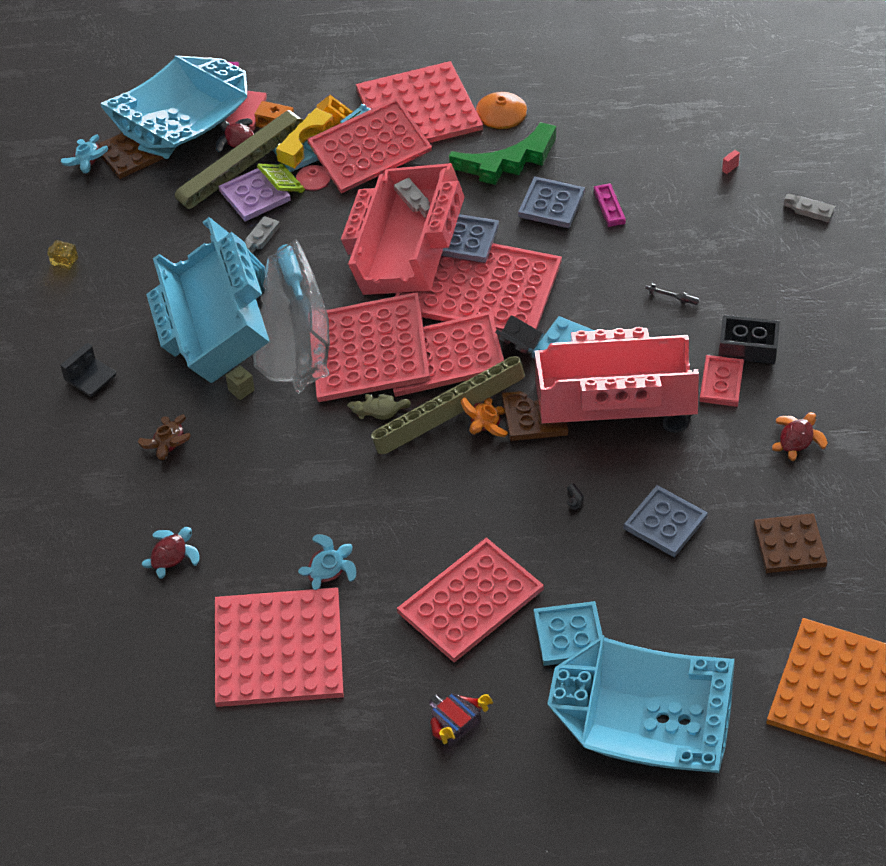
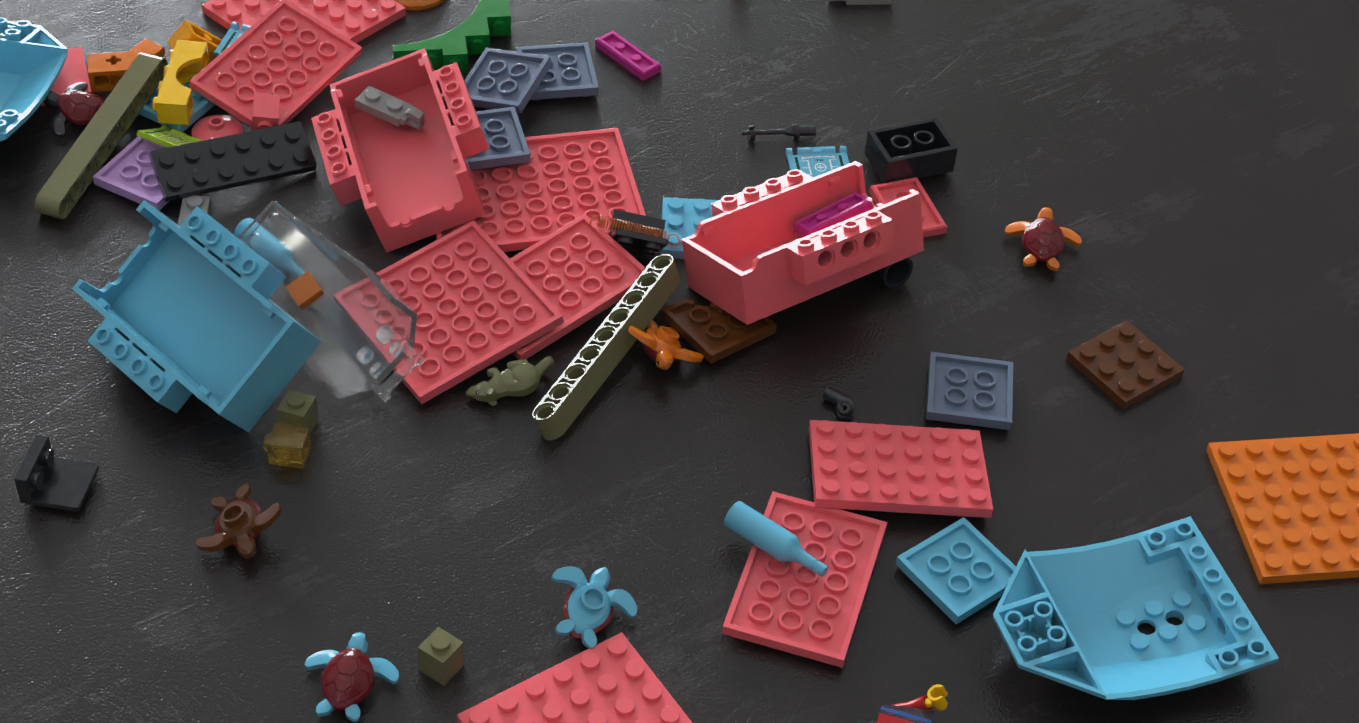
camera: 35 degrees left, 5 degrees down
none -> orange tile [129,38,165,57]
none -> black plate [149,121,317,202]
none -> coral brick [251,93,280,131]
none -> clear yellow brick [263,423,311,469]
none -> orange tile [286,271,325,310]
none -> olive brick [418,627,464,686]
none -> sand blue plate [464,47,552,113]
none -> orange piece [590,215,680,248]
none -> medium azure piece [724,501,829,577]
none -> medium azure piece [786,146,850,178]
none -> dark pink tile [793,192,873,237]
none -> coral plate [808,420,993,518]

